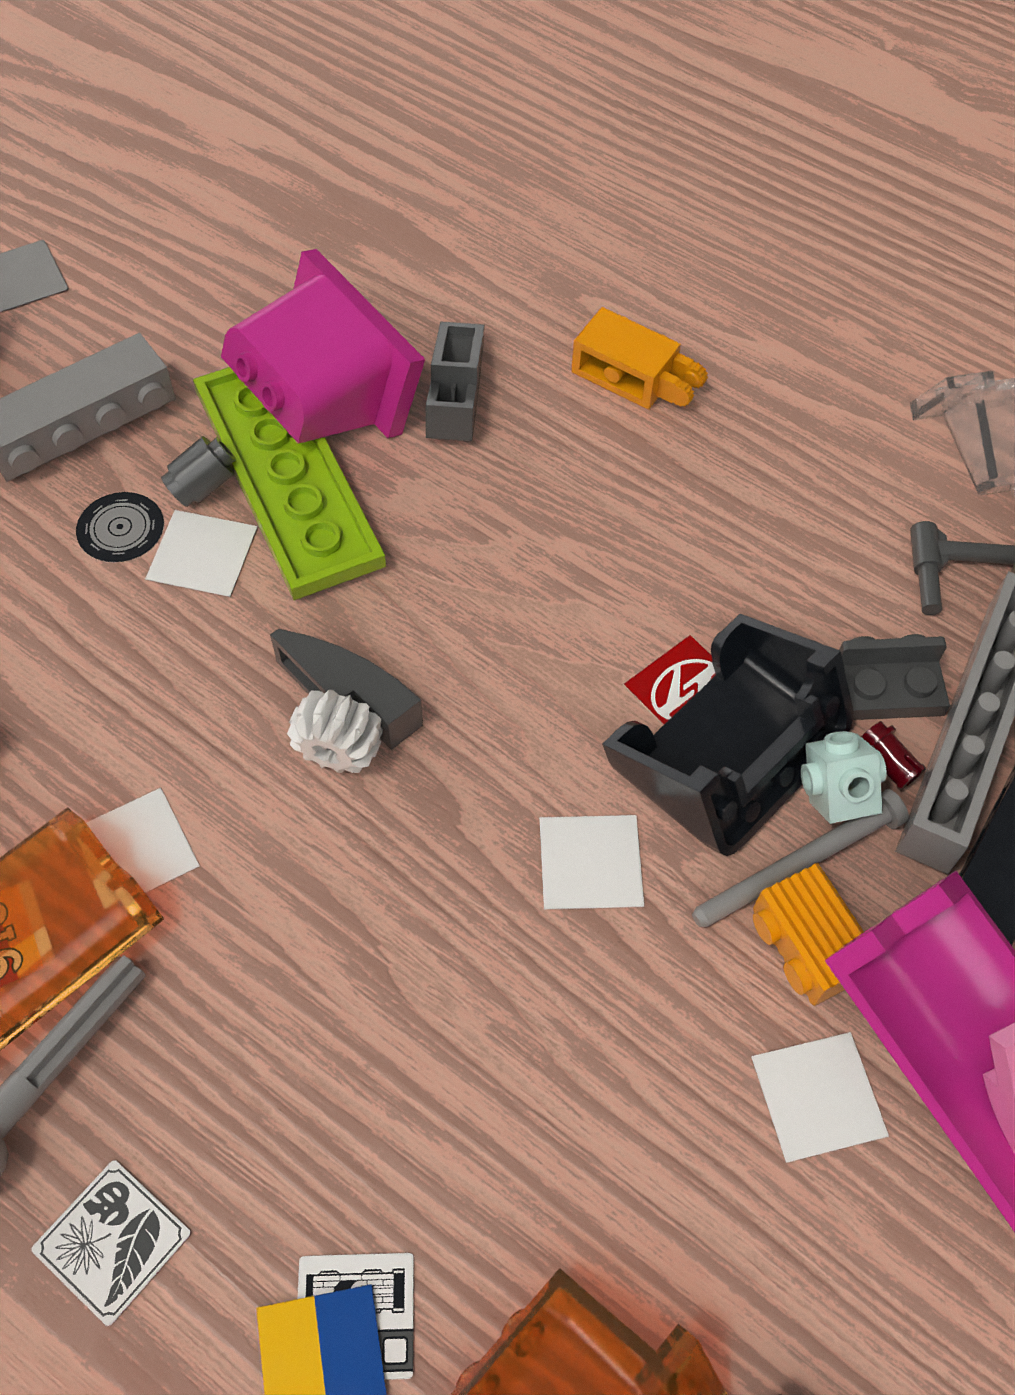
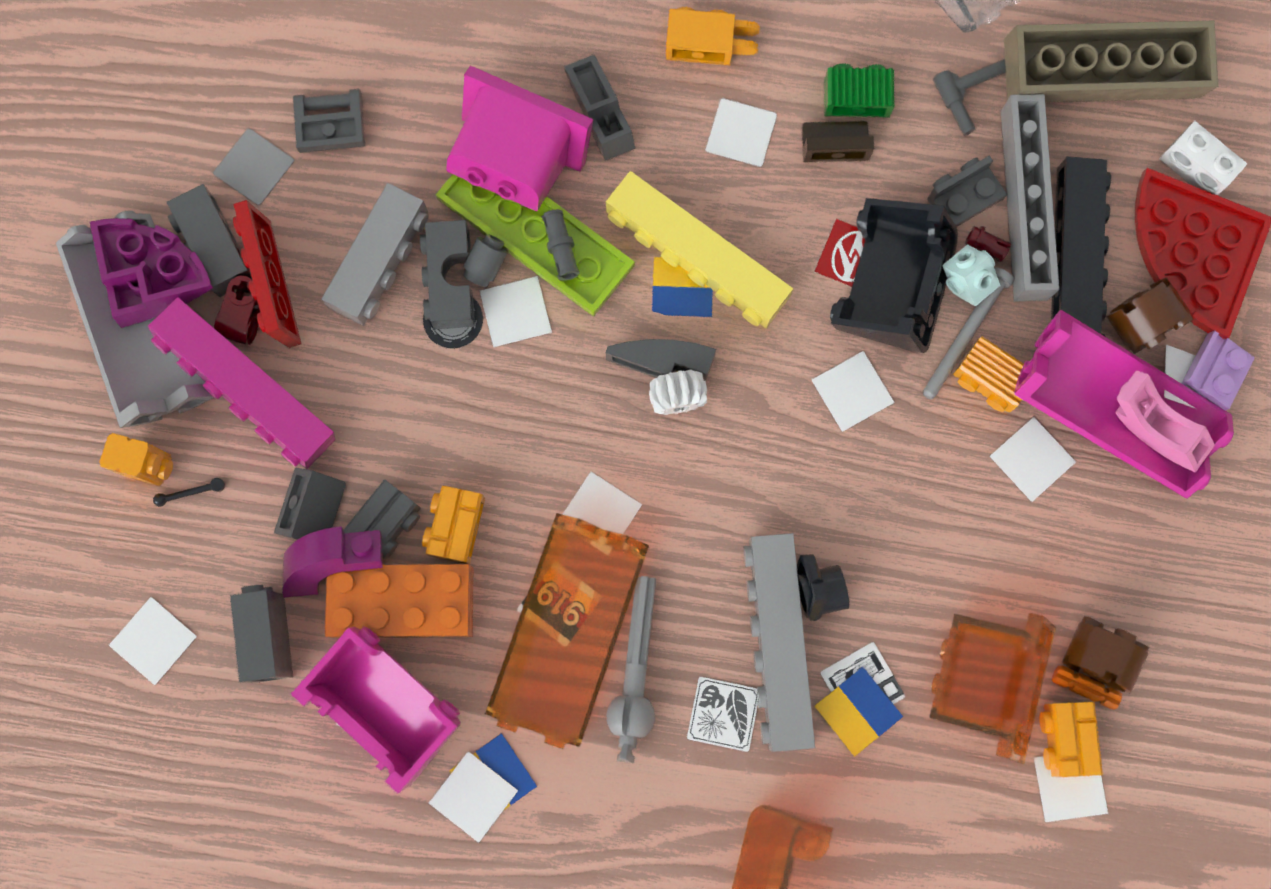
camera: 25 degrees left, 20 degrees up
none -> dark grey plate [293,89,365,153]
none -> dark grey arch [420,220,475,329]
none -> dark grey pin [542,209,580,281]
none -> light yellow brick [606,171,793,328]
none -> blue sticker [652,257,713,317]
none -> white sticker [705,98,777,167]
none -> light grey brick [743,533,815,752]
none -> black piece [797,554,850,621]
none -> dark brown panel [802,121,874,162]
none -> green brick [824,64,894,118]

